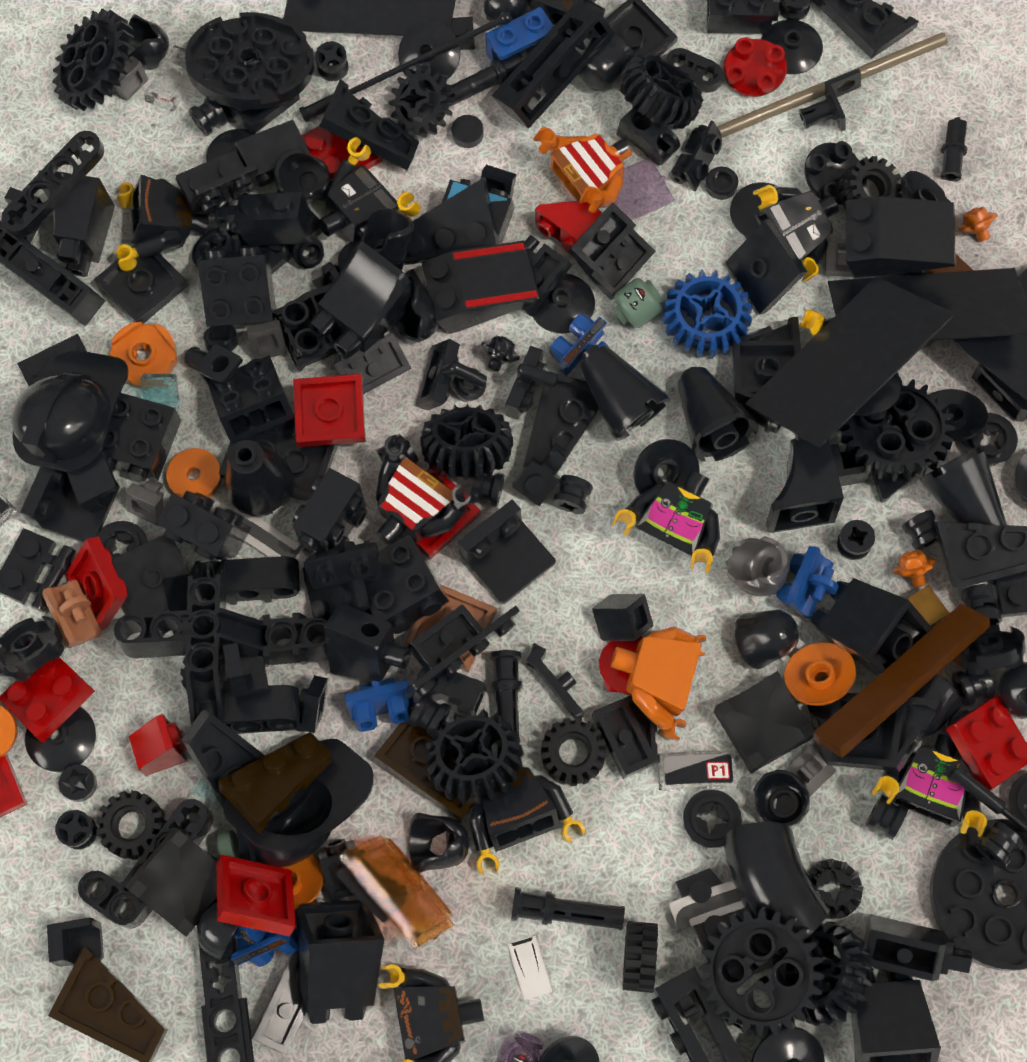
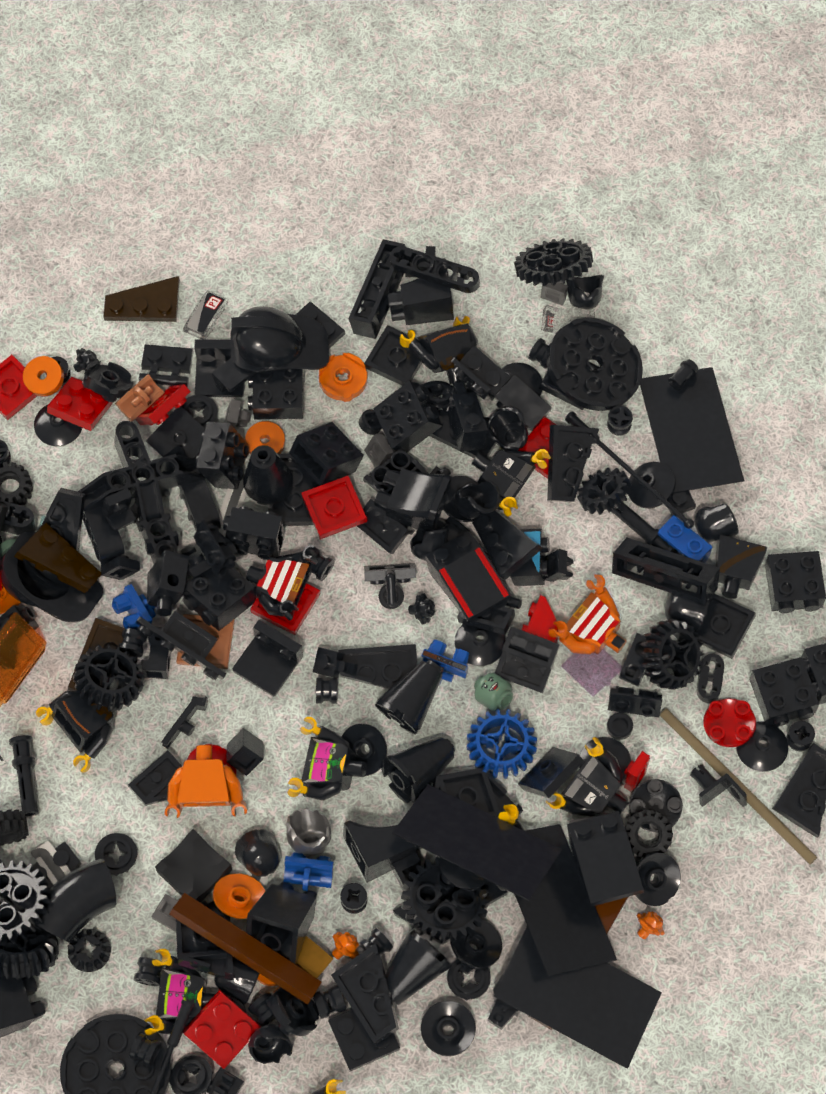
camera: 70 degrees right, 5 degrees down
black tile [58,764,97,802] -> none
red slope [129,714,188,776] -> none
clear light blue tile [141,374,180,409] -> none
black bracket [184,343,243,385] -> none
black plate [292,235,324,268] -> none
black hair [409,813,469,873] -> none
black gear [420,404,513,481] -> none
black tile [451,115,484,148] -> none
black wheel [471,472,505,507] -> none
black pin [490,650,523,758] -> none
black plate [505,346,558,420] -> none
black tyre [541,717,606,786] -> none
slope [657,750,737,791] -> none
black hair [753,770,810,827] -> none
black hinge [863,914,973,981] -> none
black axle [940,117,968,182] -> none
none -> red plate [624,751,650,792]

